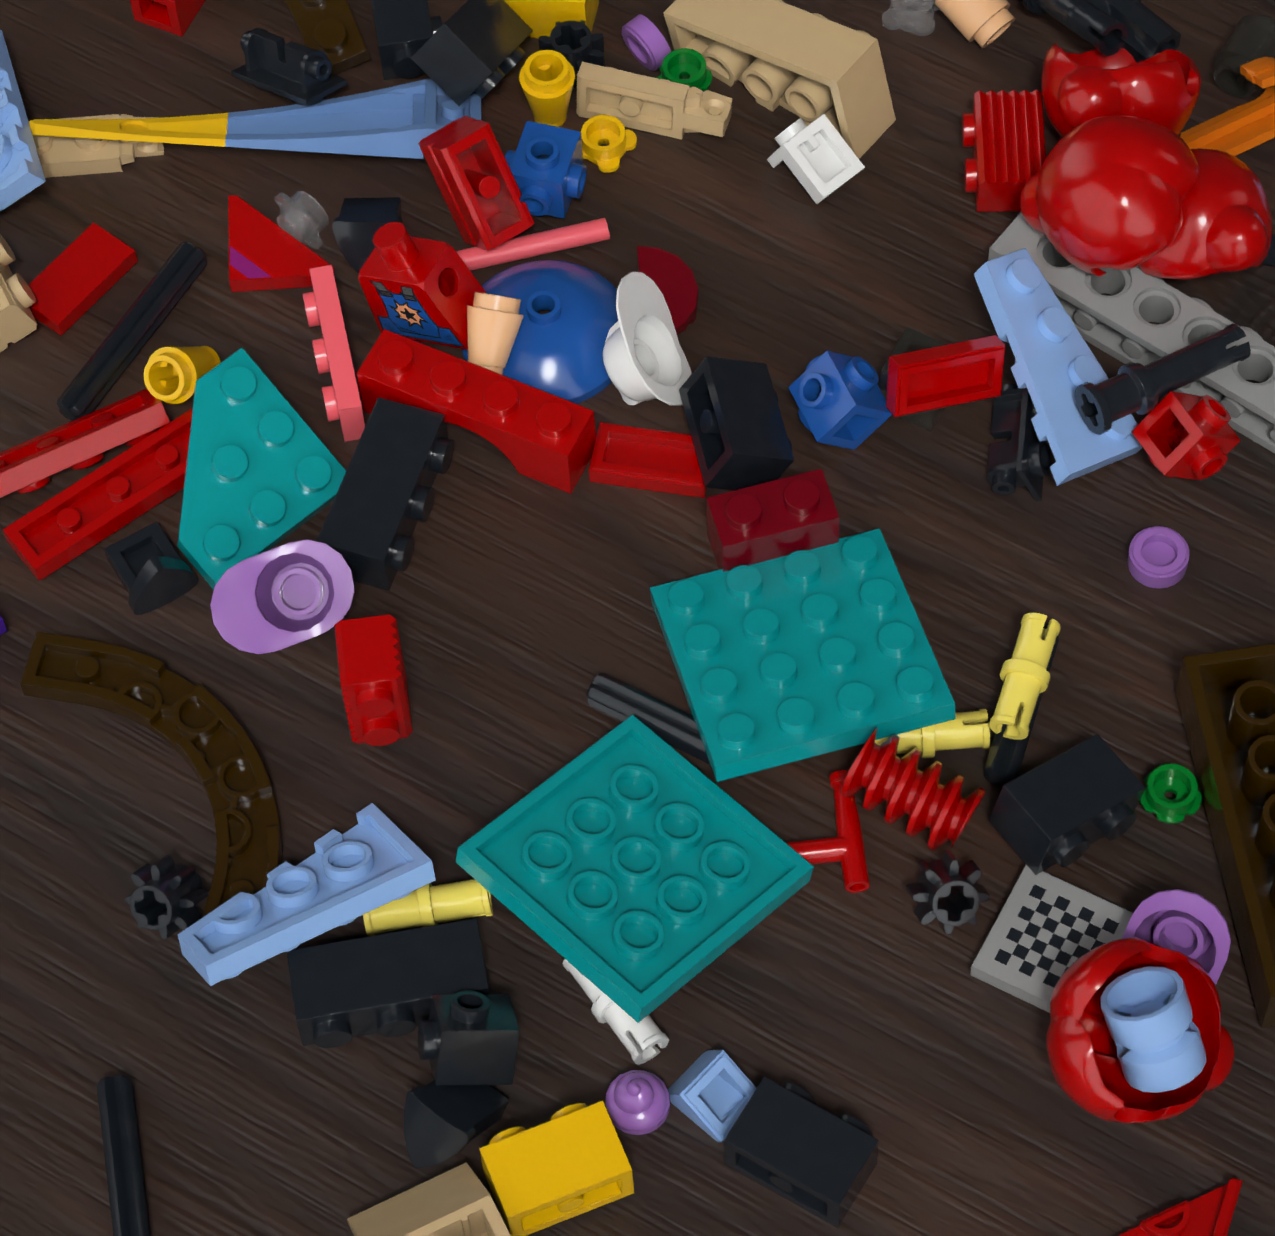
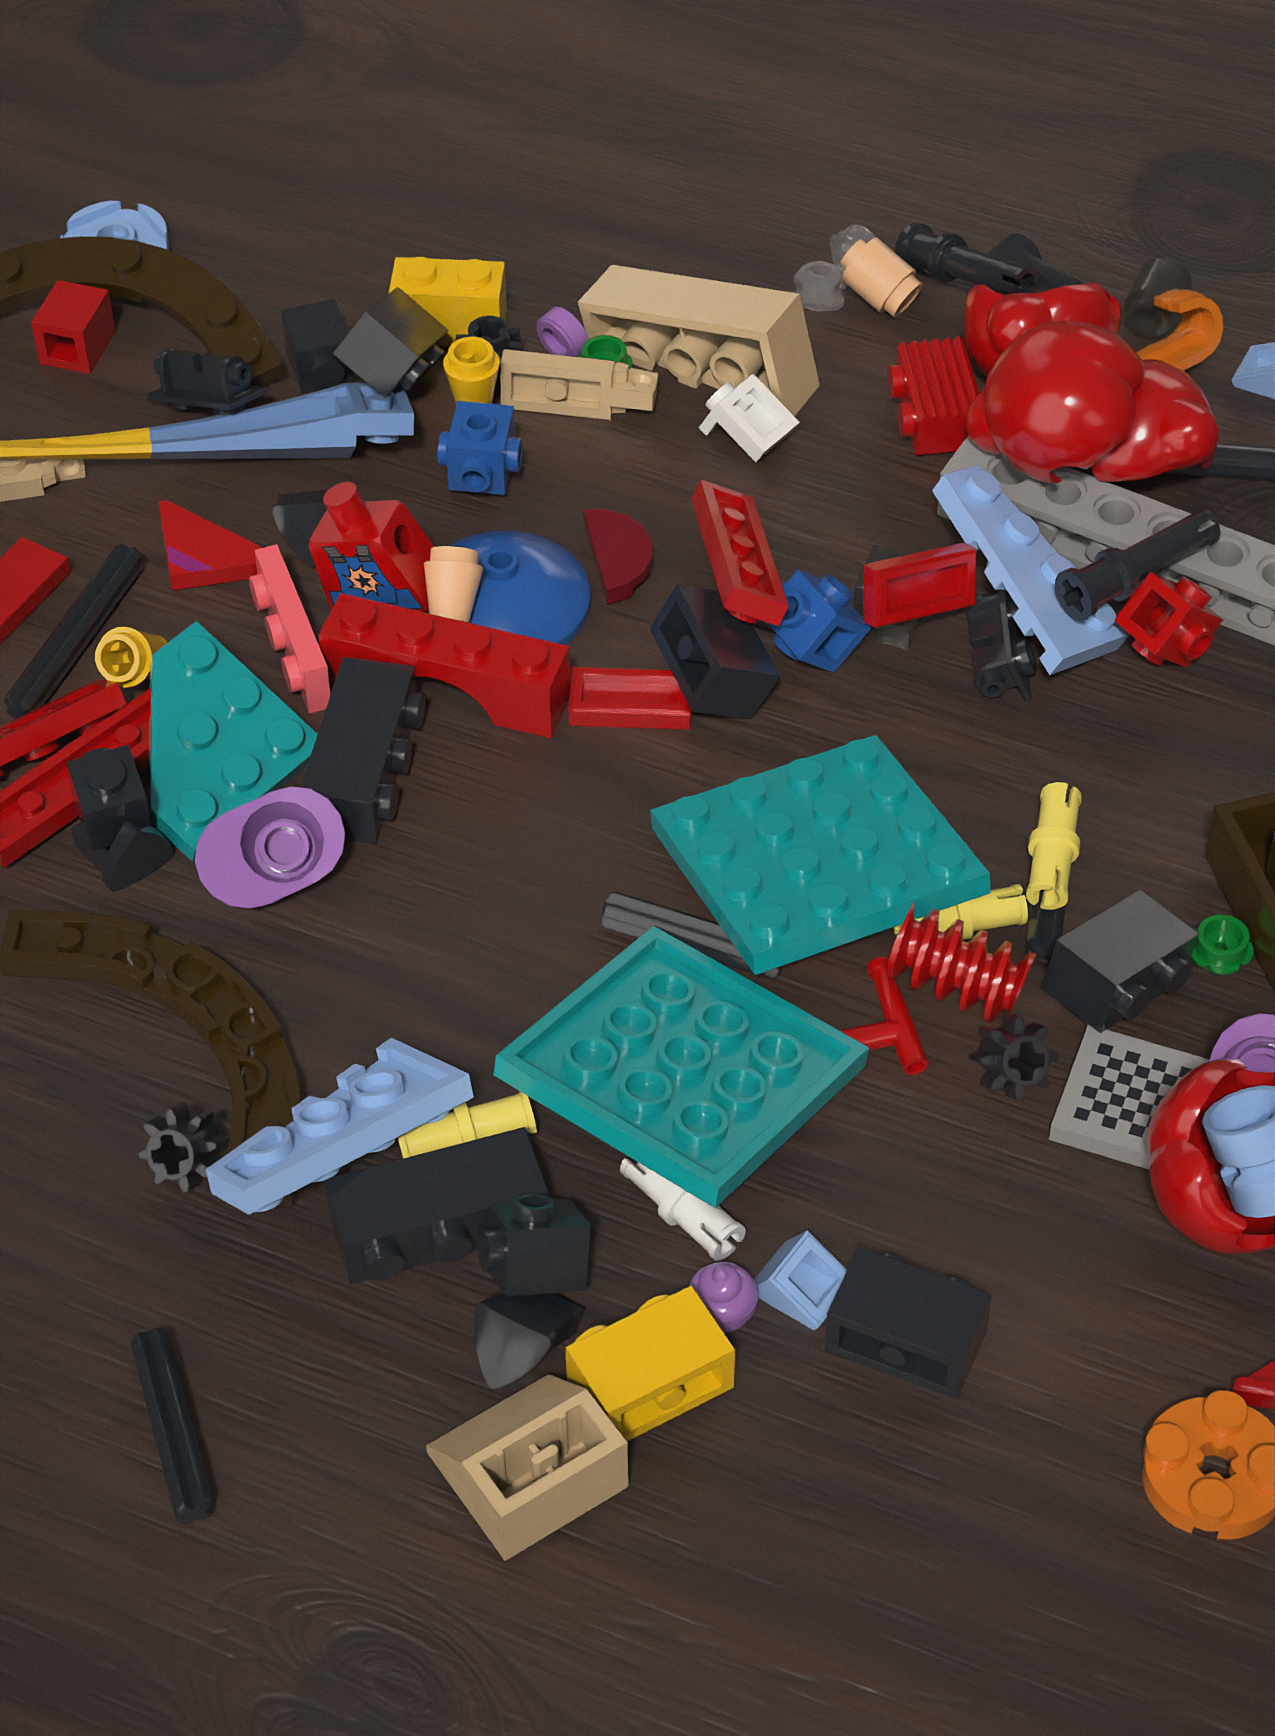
camera: 10 degrees left, 10 degrees down
clear plate [275,191,329,249] -> none
red brick [334,614,413,746] -> none
red brick [418,116,534,251] -> none
coral bar [456,217,610,271] -> none
yellow plate [581,115,637,173] -> none
white piece [603,272,692,406] -> none
dark red brick [706,469,839,572] -> none
medium lavender tile [1127,526,1190,589] -> none
none -> black brick [66,745,150,852]
none -> red plate [691,479,789,626]

